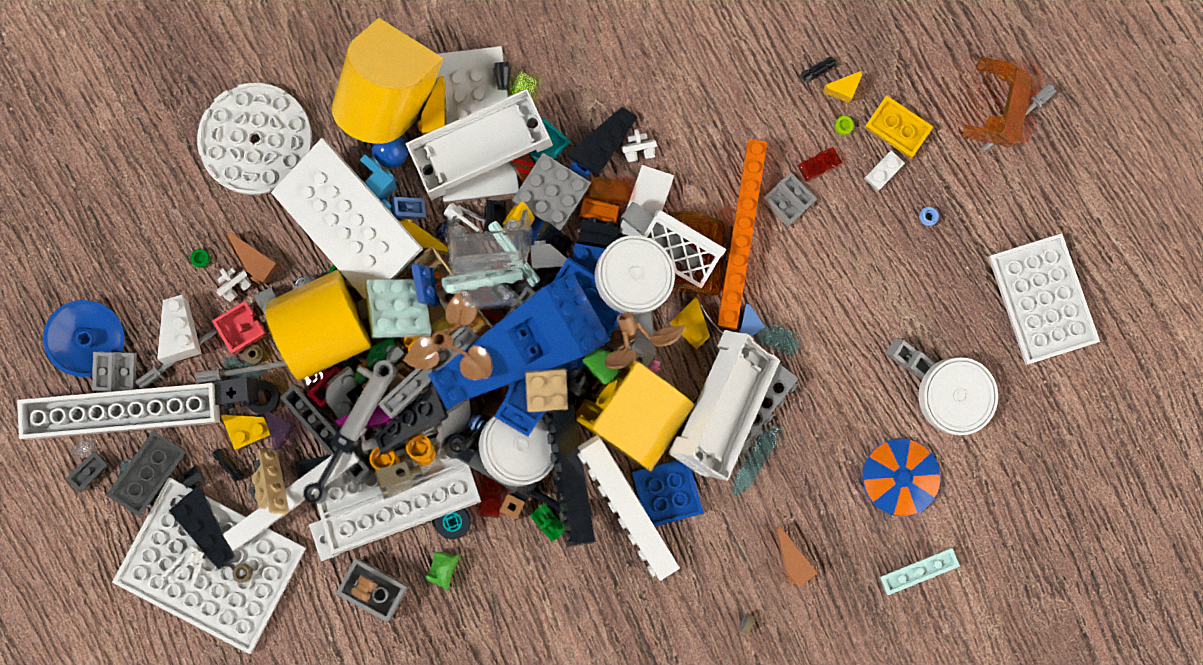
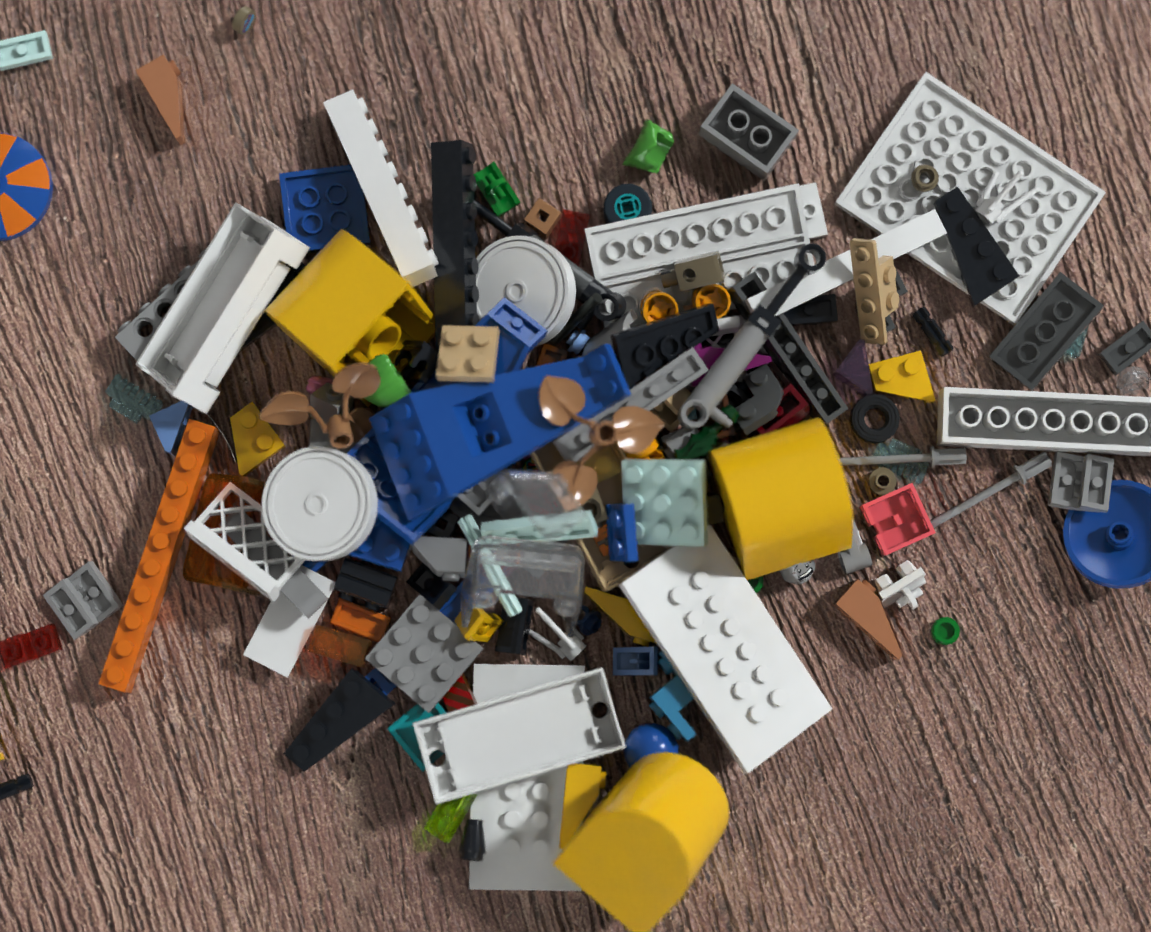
camera: 175 degrees left, 0 degrees up
white wedge [157,295,202,365] -> none
black tile [181,464,206,489] -> none
white plate [197,83,312,195] -> none
black brick [214,377,259,409] -> none
medium nougat wheel [351,575,378,602] -> none
white hips [621,129,657,162] -> none
clear light blue piece [733,424,780,496] -> none

